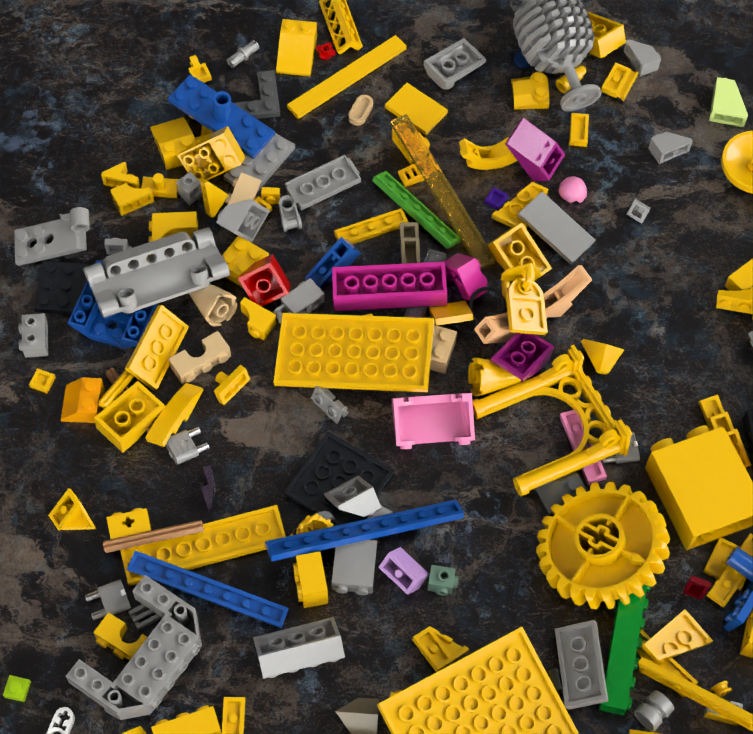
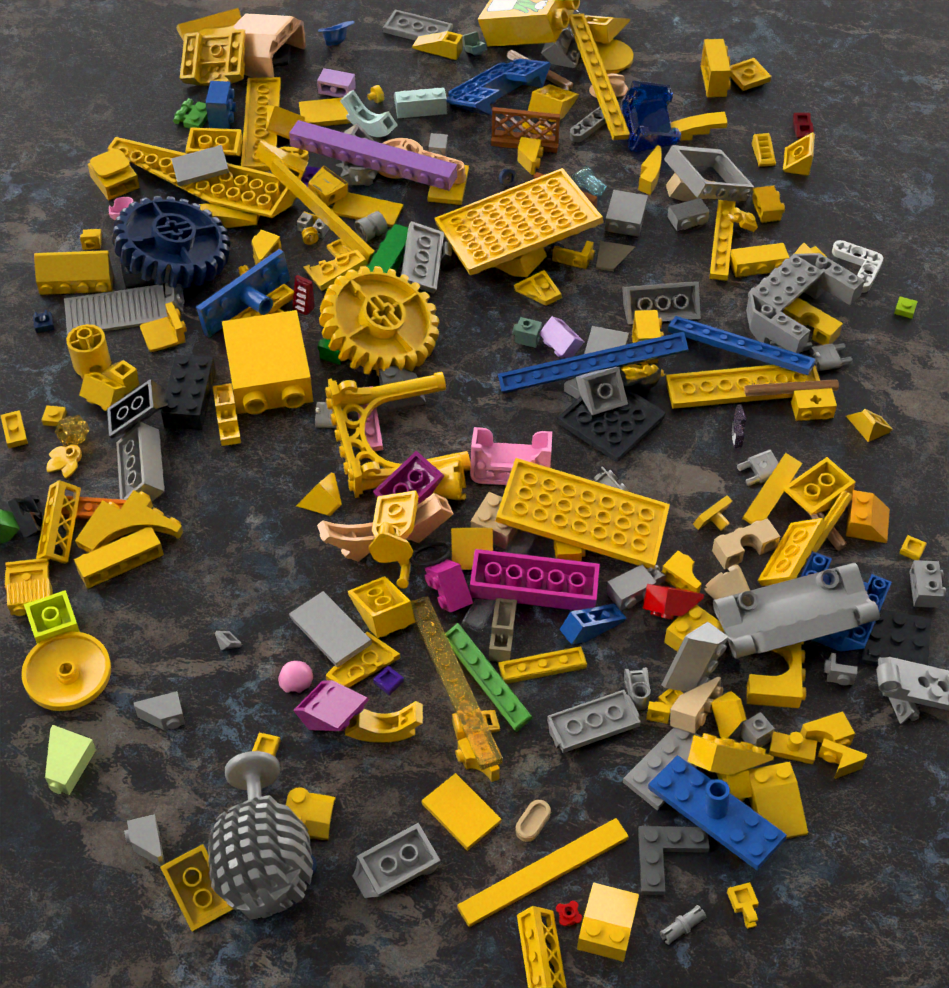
camera: 170 degrees left, 10 degrees down
yellow plate [601,63,639,101] -> none

